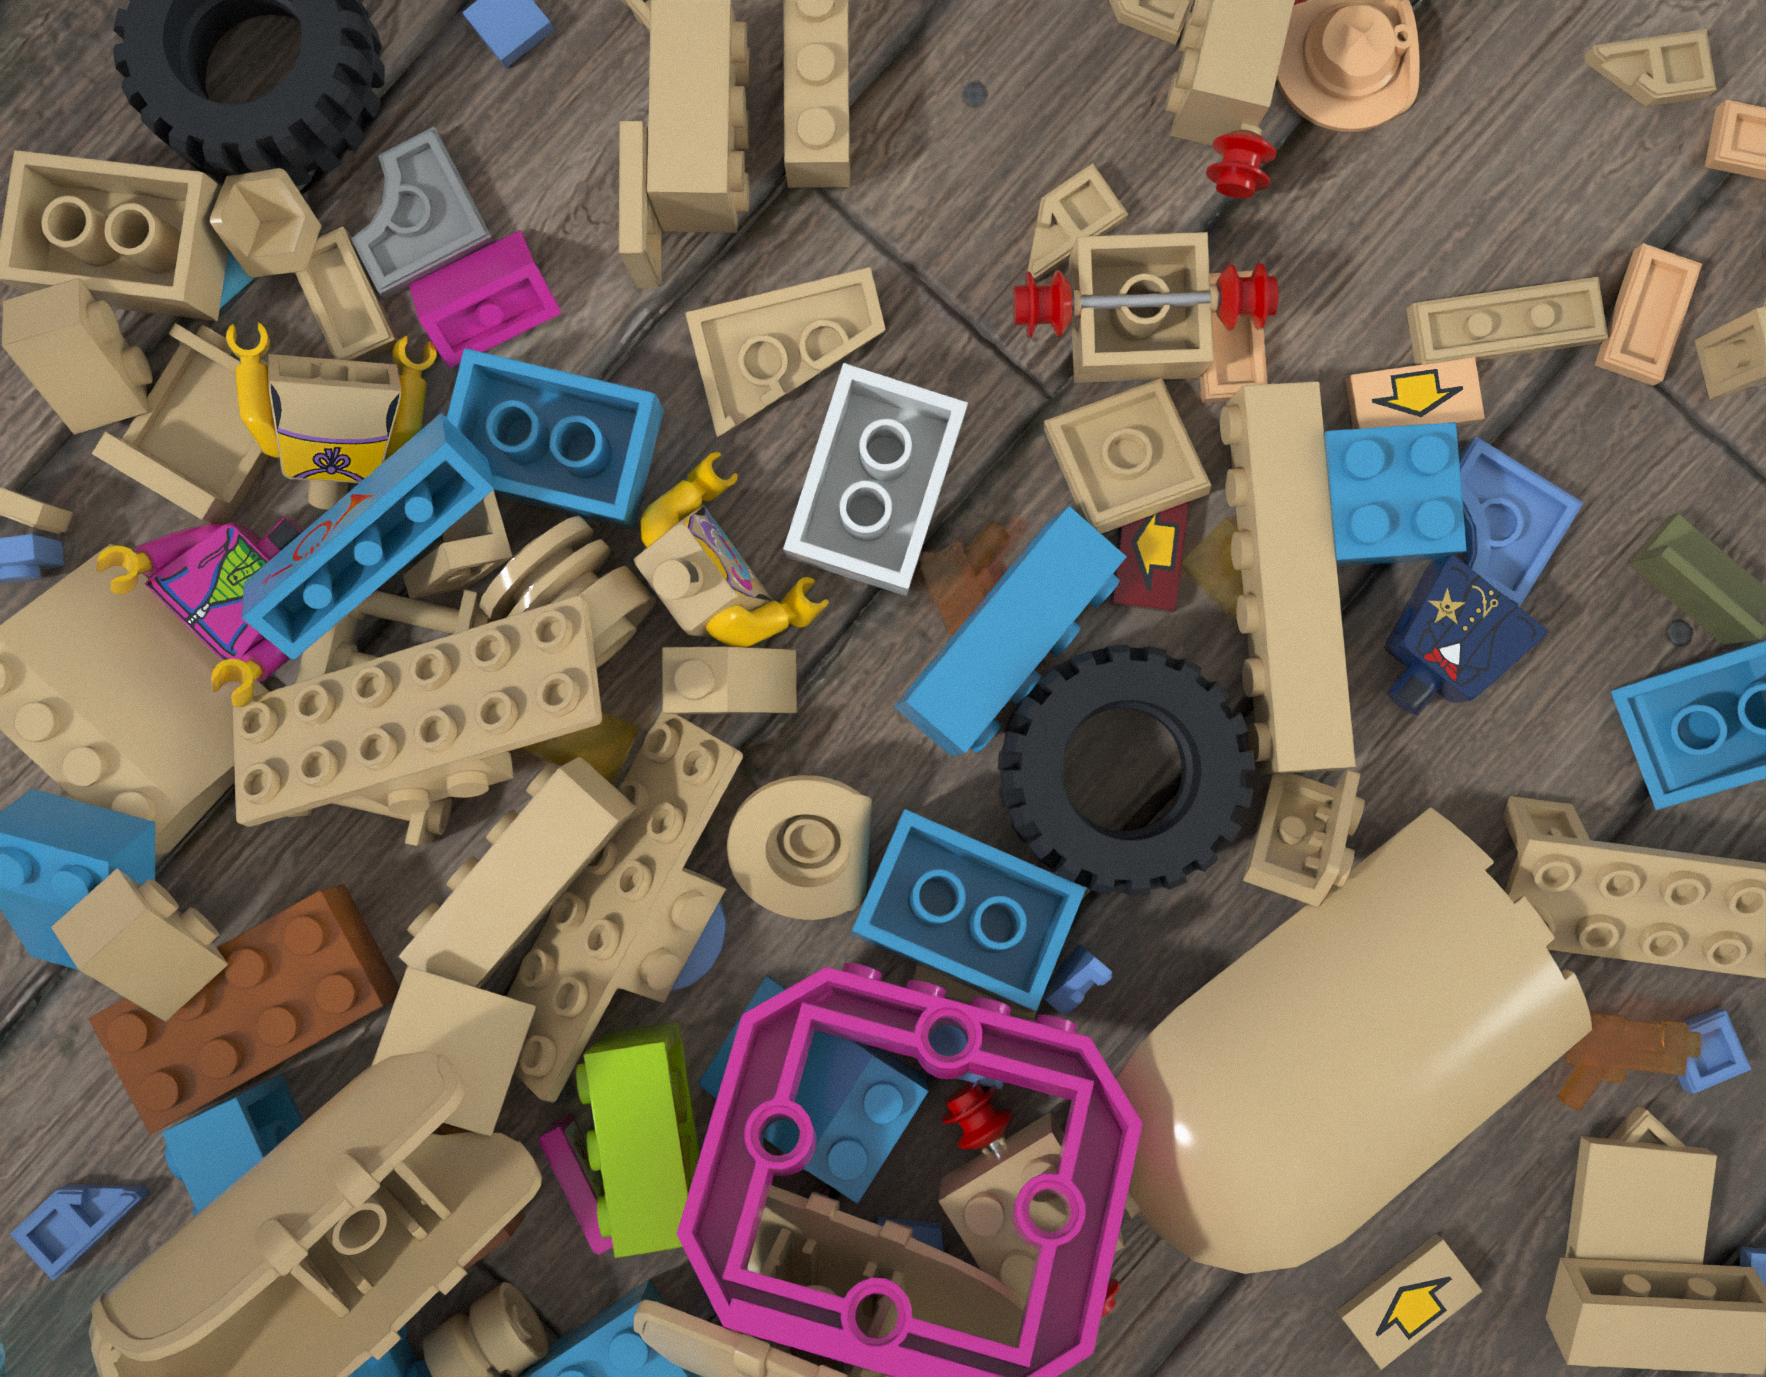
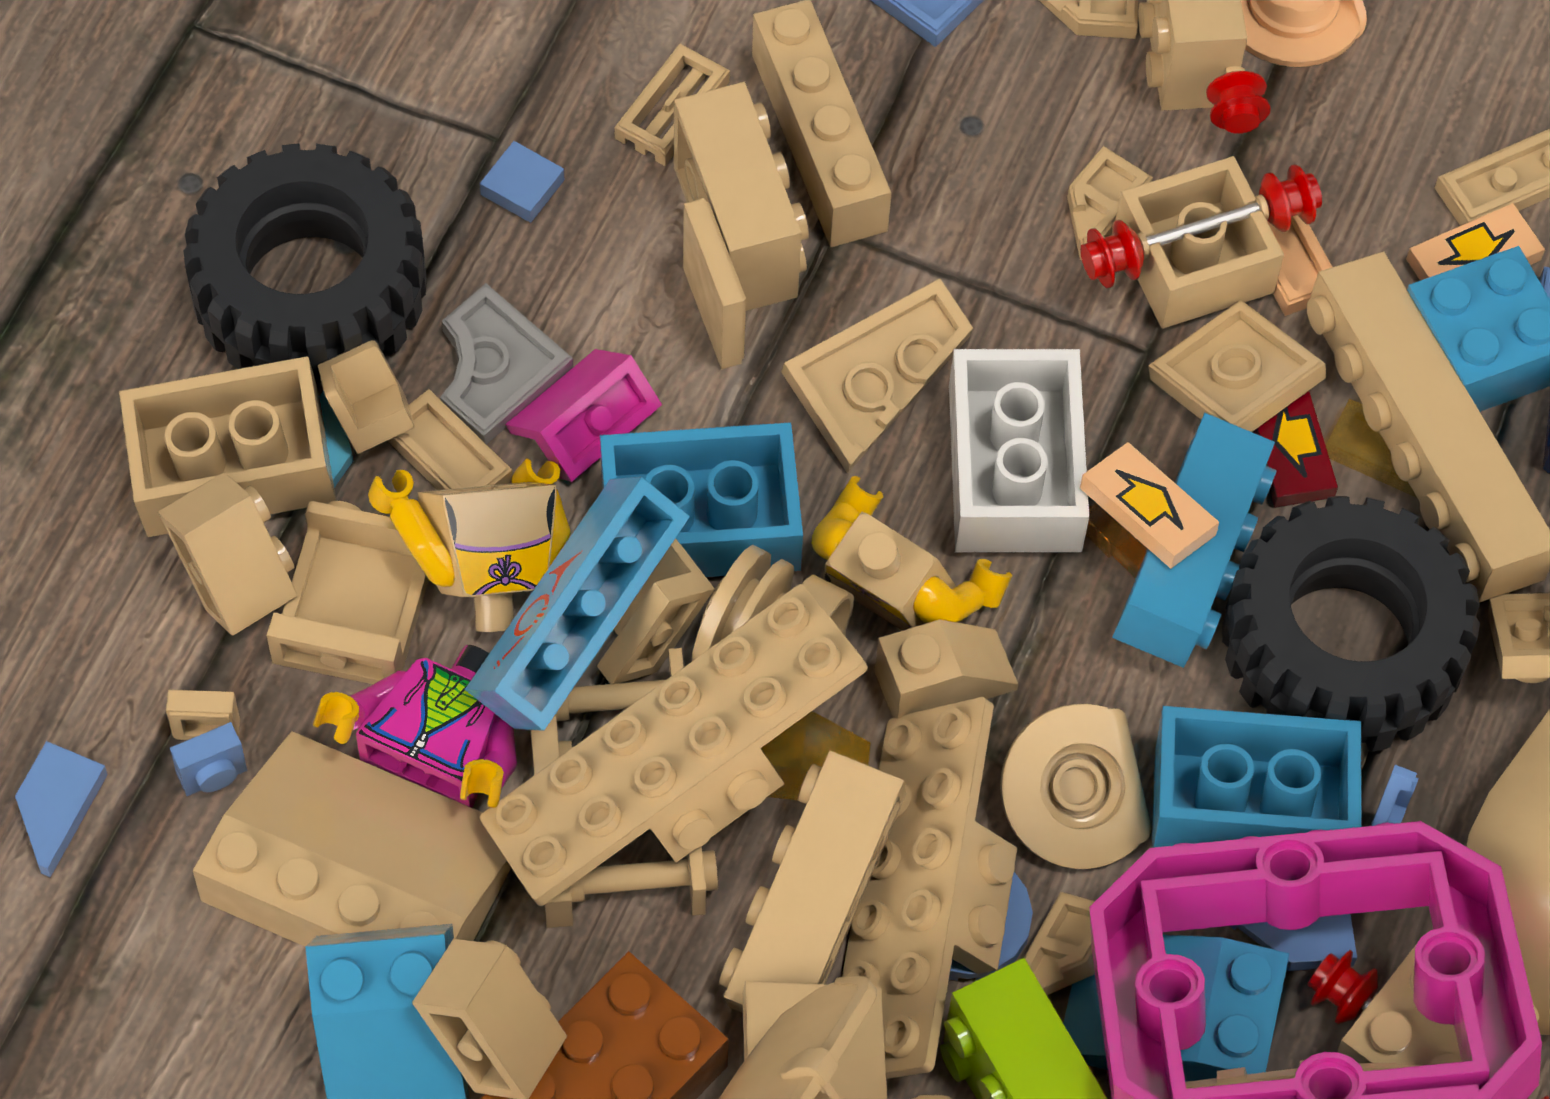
camera: 15 degrees left, 25 degrees down
none -> tan tile [1024,892,1095,995]
none -> light nougat tile [1080,442,1219,569]

